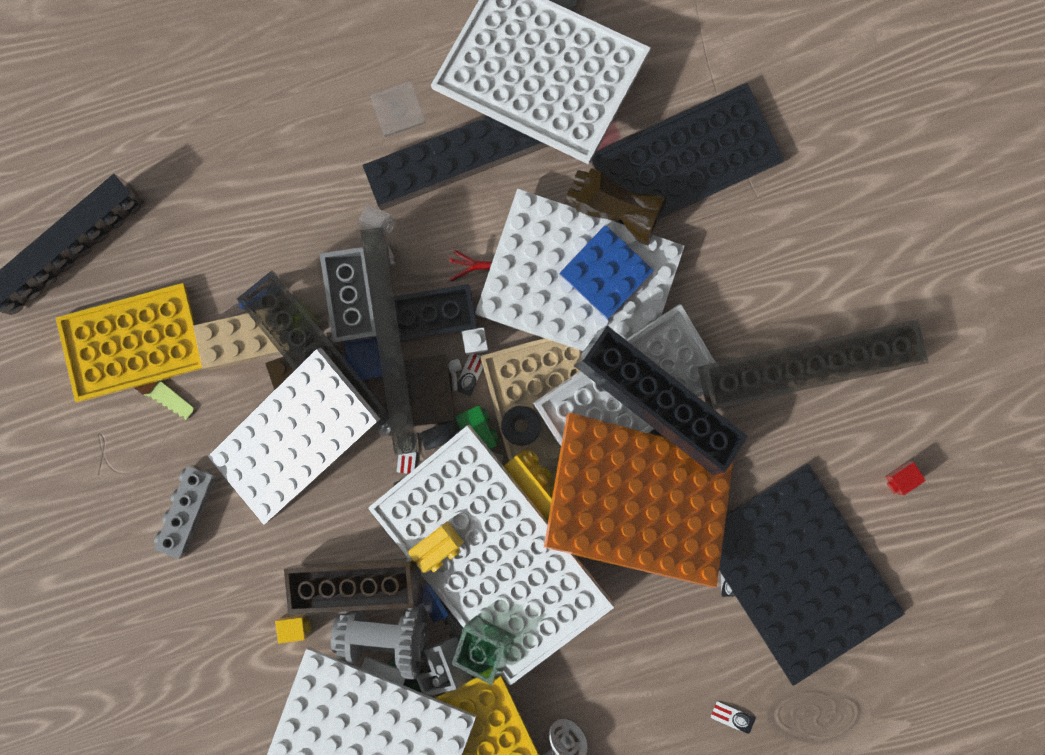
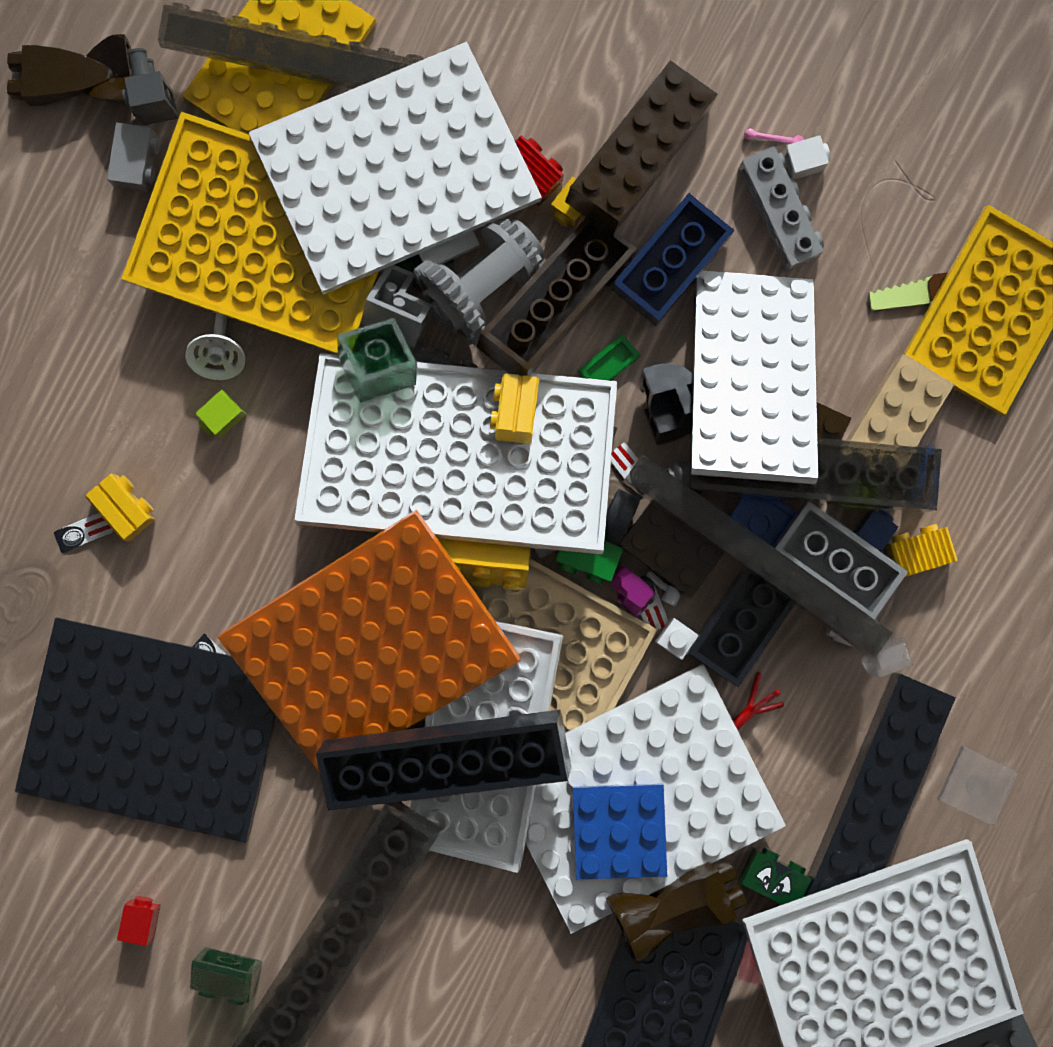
camera: 130 degrees right, 0 degrees up
blue piece [422,584,449,623] -> none
black tyre [501,405,541,446] -> none
none -> yellow brick [84,473,155,542]
none -> clear green slope [190,947,262,1005]
none -> lime brick [196,390,246,438]
none -> red brick [515,135,564,206]
none -> dark brown brick [565,60,718,236]
none -> green tile [577,334,641,381]
none -> dark blue brick [611,193,734,327]
none -> magenta rock [611,566,656,617]
none -> black brick [640,363,693,445]
none -> dark green brick [738,847,812,905]
none -> bright pink hinge [744,128,804,144]
none -> white brick [782,135,831,180]
none -> dark blue brick [853,509,899,552]
none -> yellow brick [885,523,958,577]

